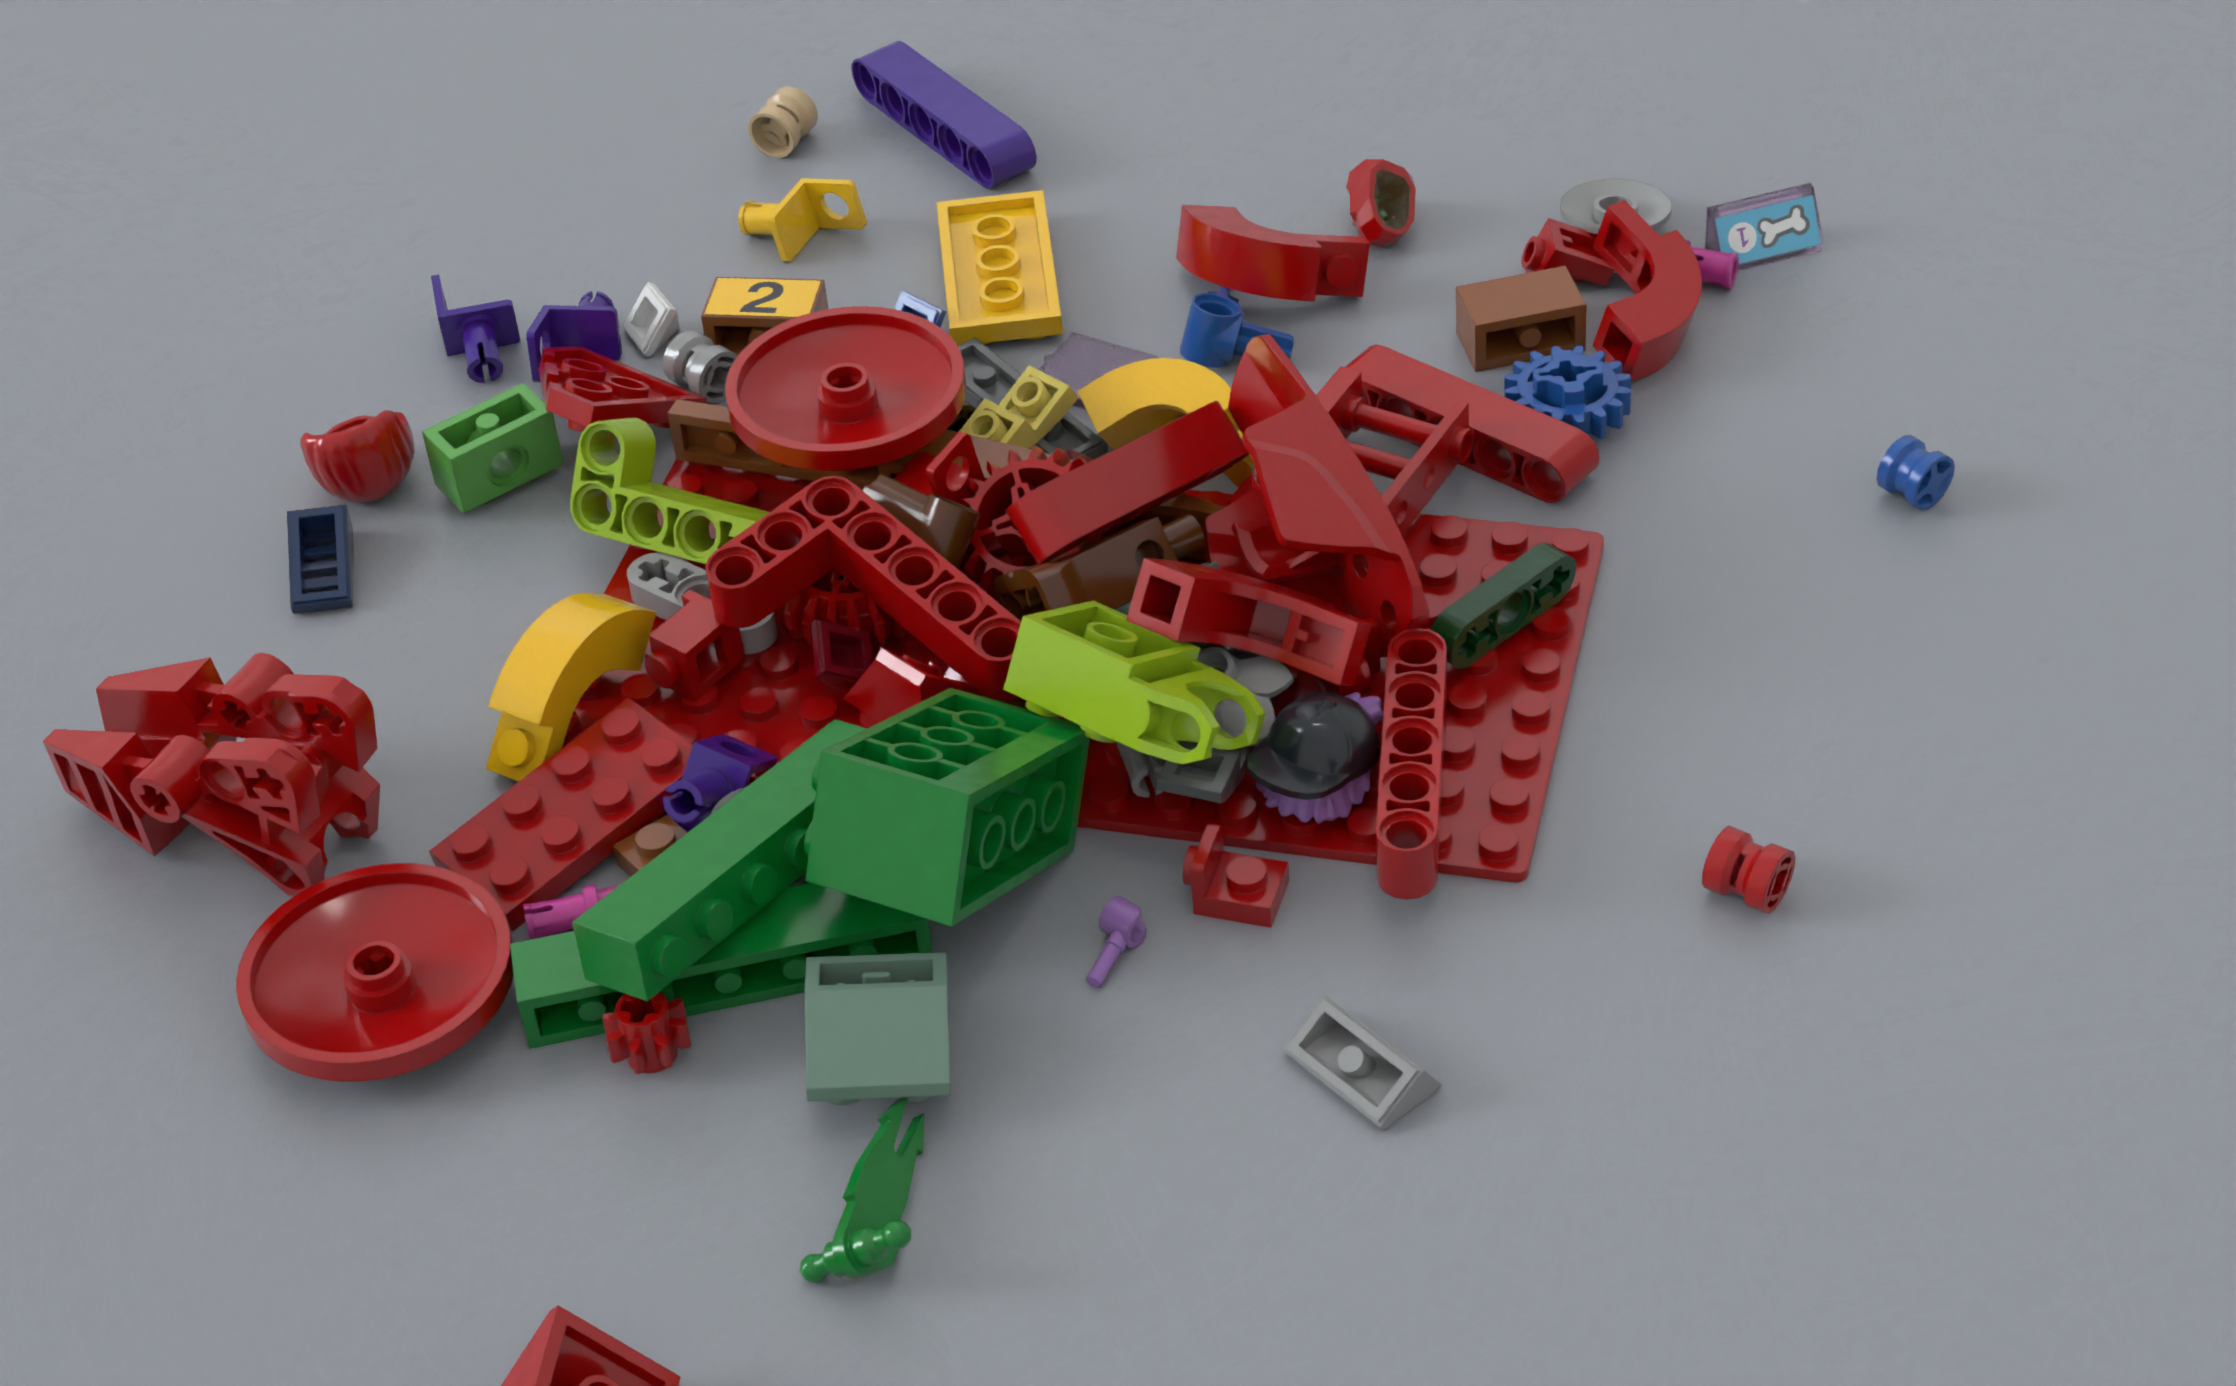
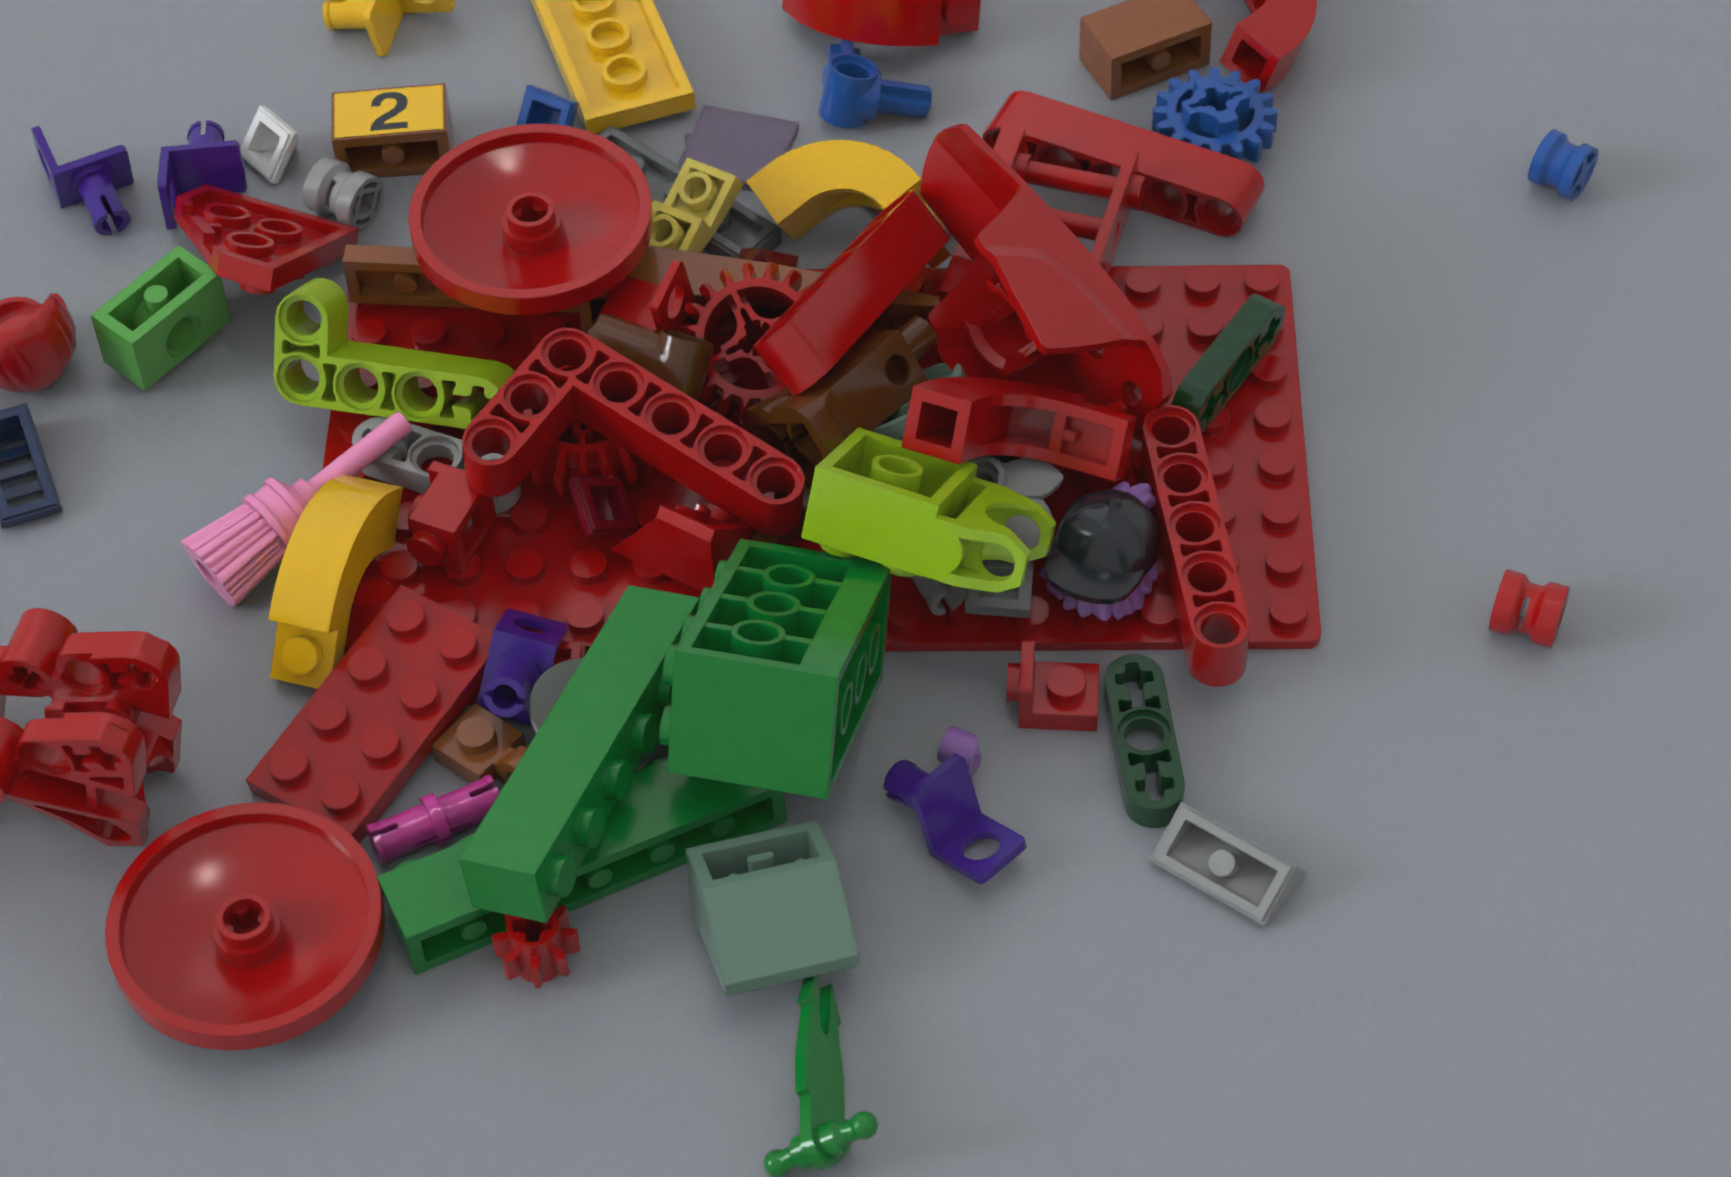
camera: 15 degrees left, 10 degrees up
none -> bright pink piece [180,411,412,608]
none -> dark purple bracket [883,754,1027,884]
none -> dark green beam [1104,654,1185,828]

